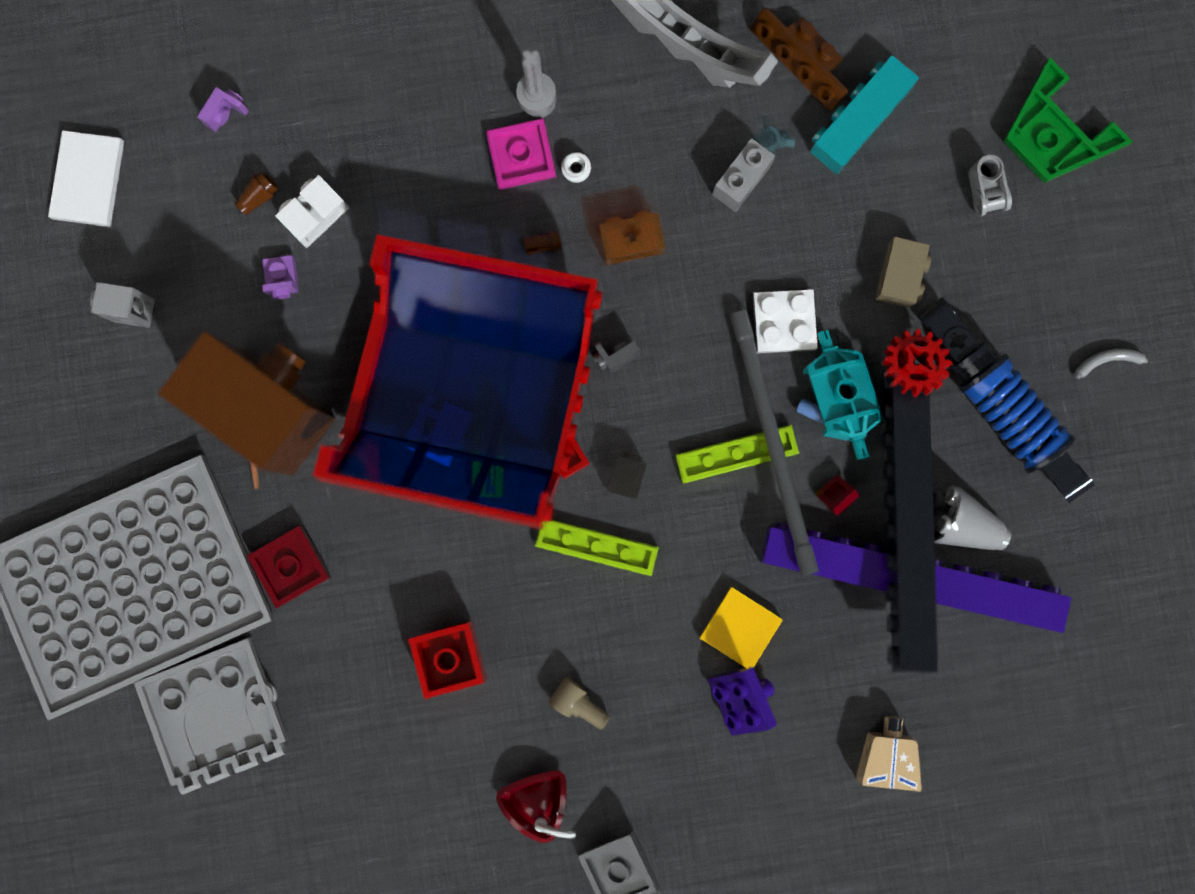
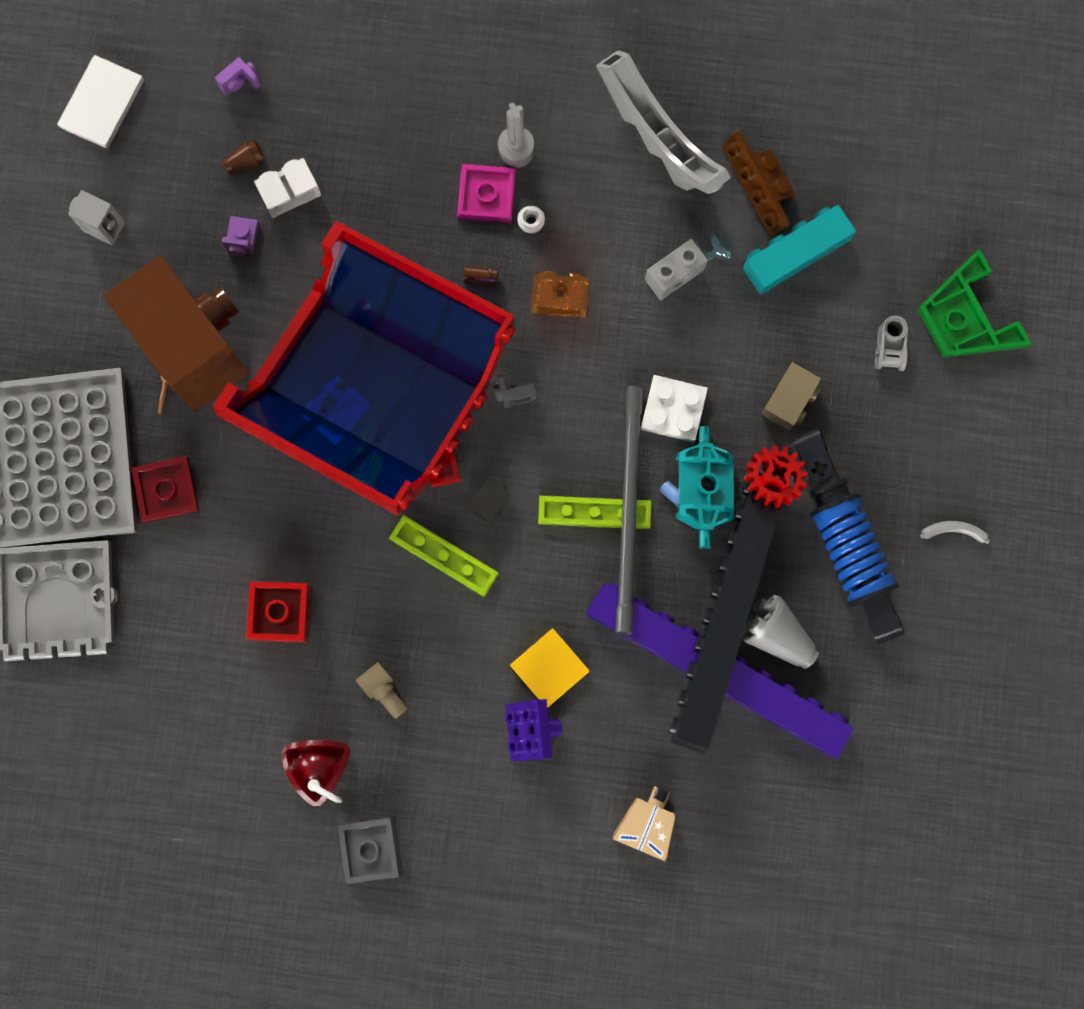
camera: 10 degrees right, 5 degrees down
dark red plate [815,474,859,516] -> none

